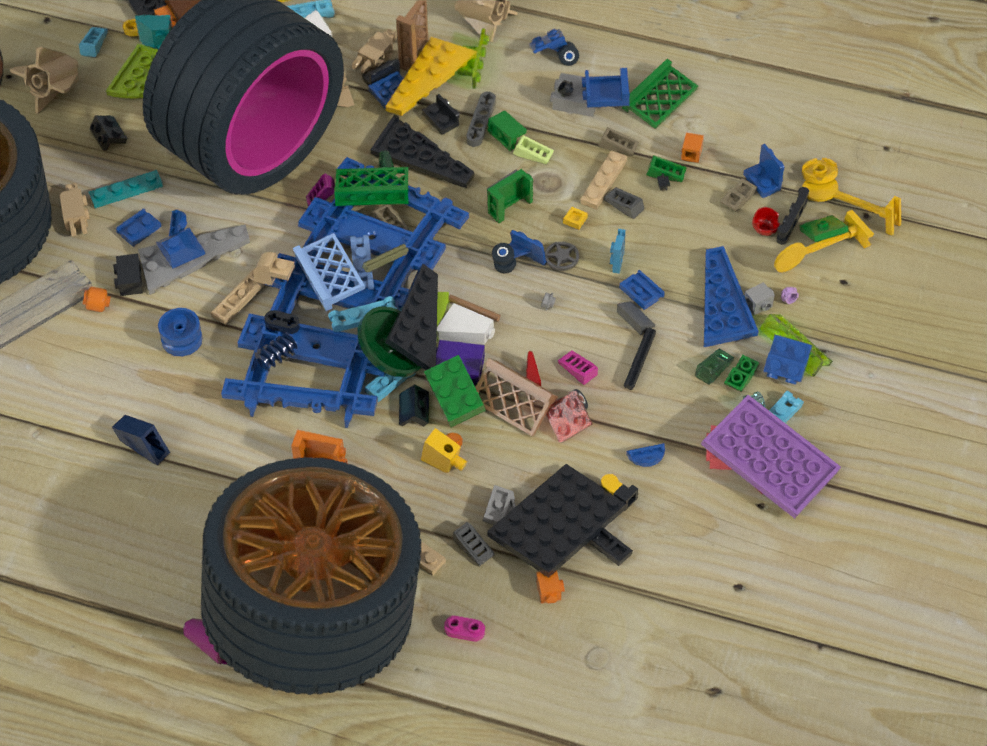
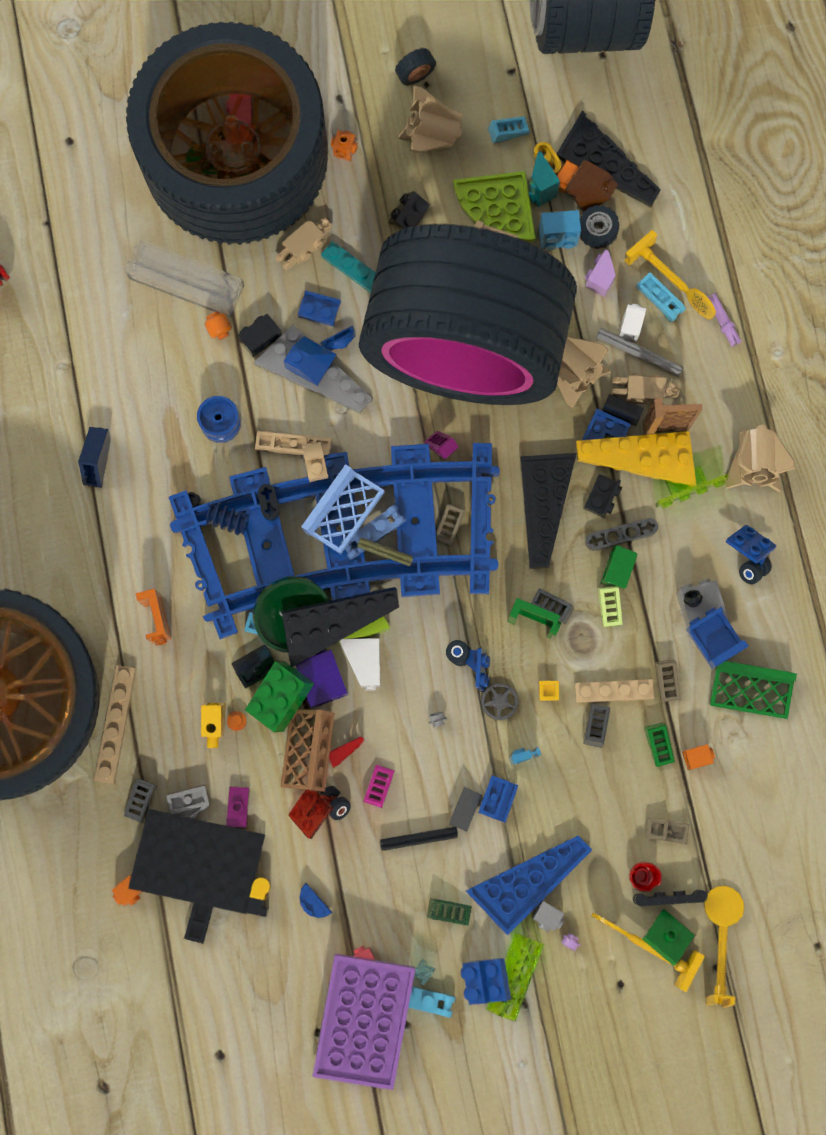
camera: 60 degrees right, 25 degrees up
medium azure plate [328,296,397,332] -> none
green fence [334,167,409,206] -> none
clear green cone [378,151,394,168] -> none
dark pink plate [444,616,485,642] -> none
medium nougat bar [449,295,501,322] -> none
black plate [657,173,670,191] -> none
green slope [724,354,760,392] -> none
blue bracket [743,144,785,198] -> none
yellow tile [802,158,838,184] -> none
none -> magenta plate [226,787,250,828]
none -> light grey axle [597,328,683,376]

